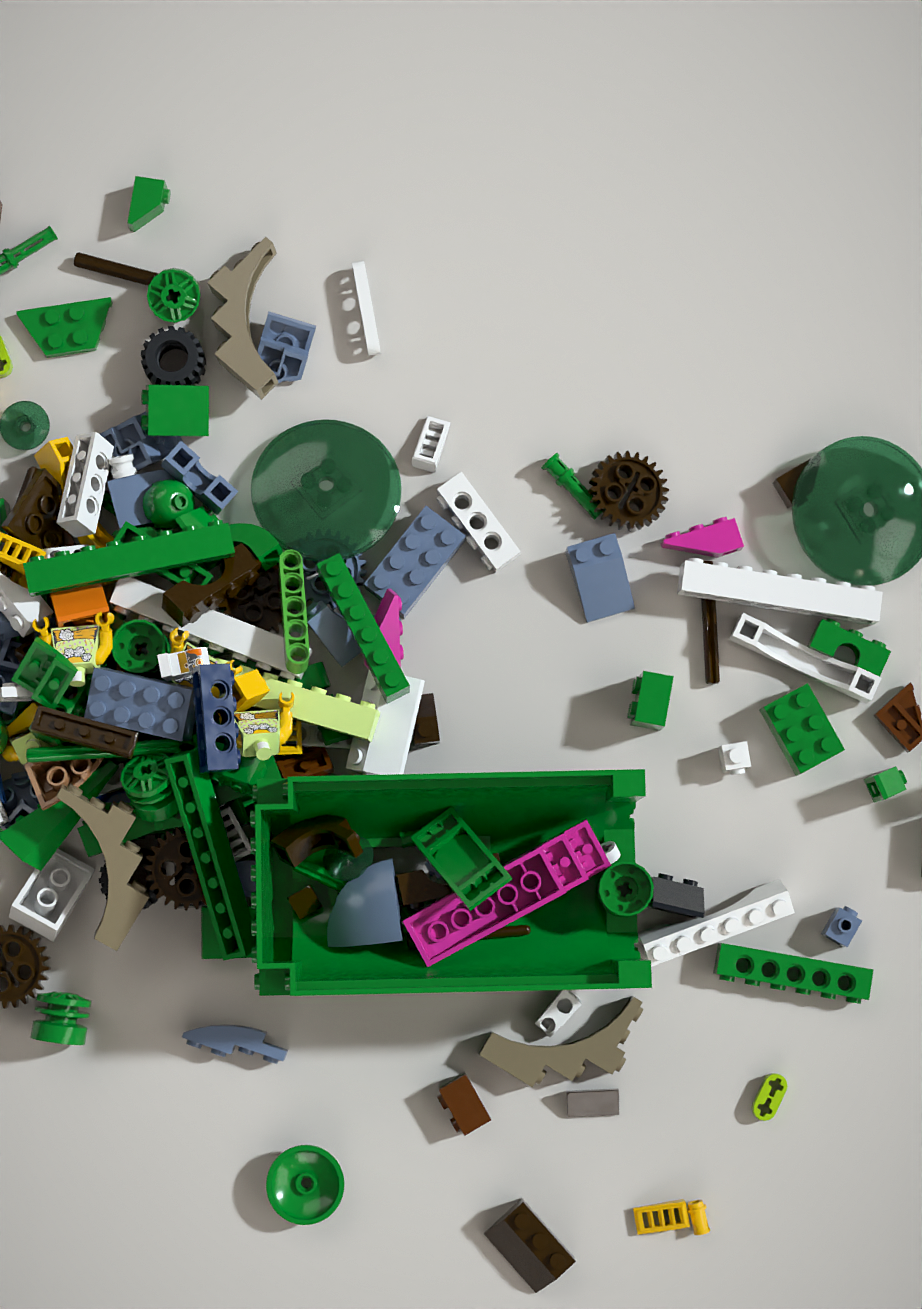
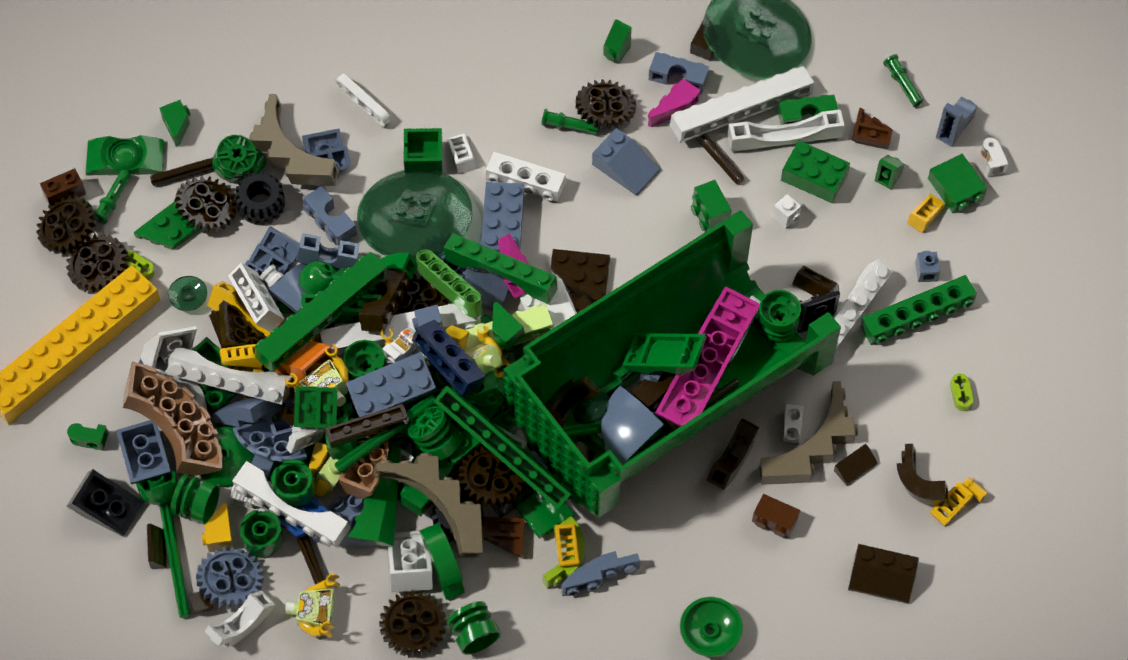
camera: 30 degrees left, 20 degrees down
green panel [141,385,209,436] -> none
none -> green slope [86,135,164,176]
none -> dark brown gear [174,176,237,233]
none -> green arm [250,148,267,174]
none -> sand blue arch [303,186,357,246]
none -> green piece [404,128,443,173]
none -> sand blue brick [412,305,443,330]
none -> green arch [419,523,465,600]
none -> reddish brown wing [483,517,525,558]
none -> green slope [492,302,525,350]
none -> lime arch [543,516,585,589]
none -> dark brown plate [551,249,610,303]
none -> yellow slope [554,523,580,567]
none -> green slope [603,19,632,63]
none -> sand blue arch [648,52,709,94]
none -> dark brown arch [706,418,760,490]
none -> dark brown slope [792,266,837,296]
none -> dark brown arch [897,443,948,507]
none -> yellow slope [907,194,946,233]

